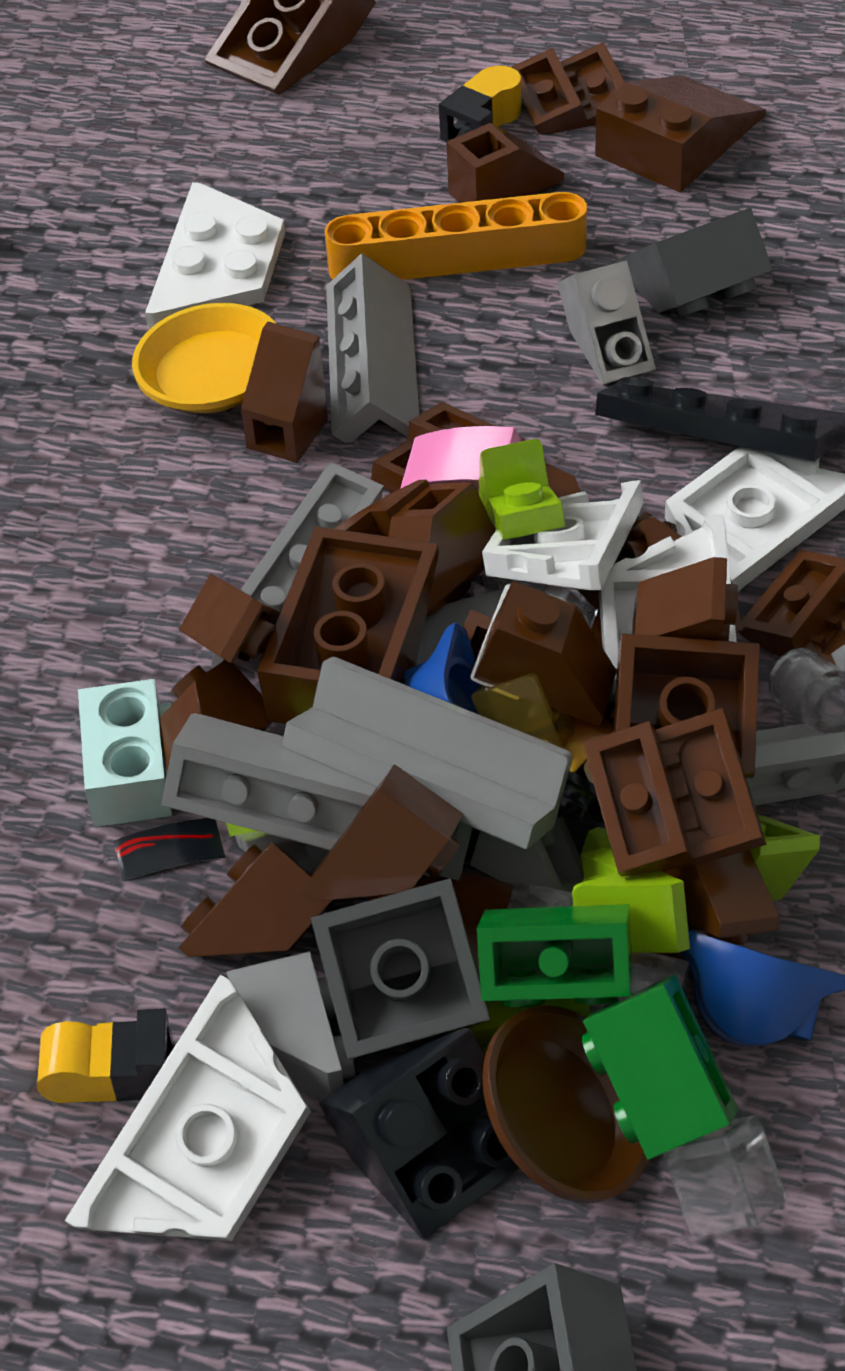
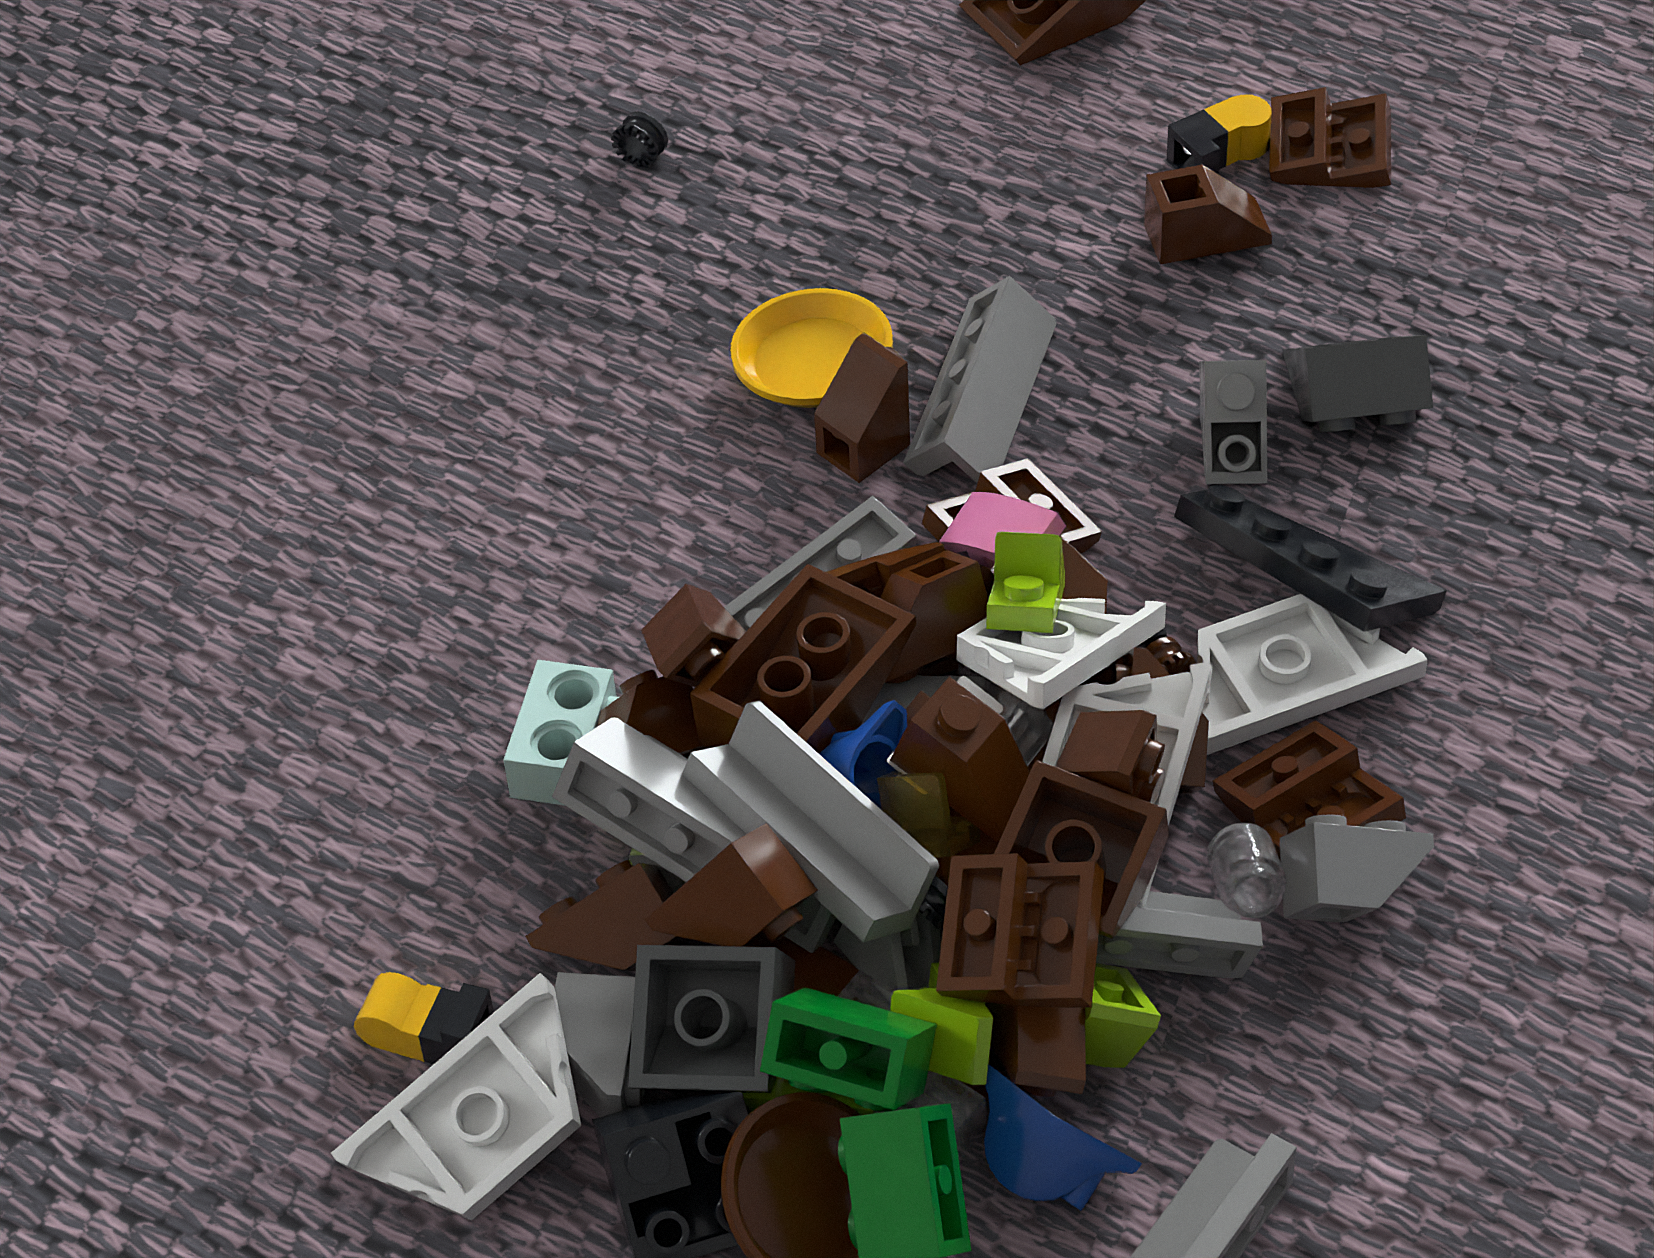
camera: 20 degrees right, 0 degrees up
black sticker [114,818,226,882] -> none
white wing [145,182,285,327] -> none
light orange beam [325,192,587,280] -> none
reddish brown slope [595,75,766,193] -> none

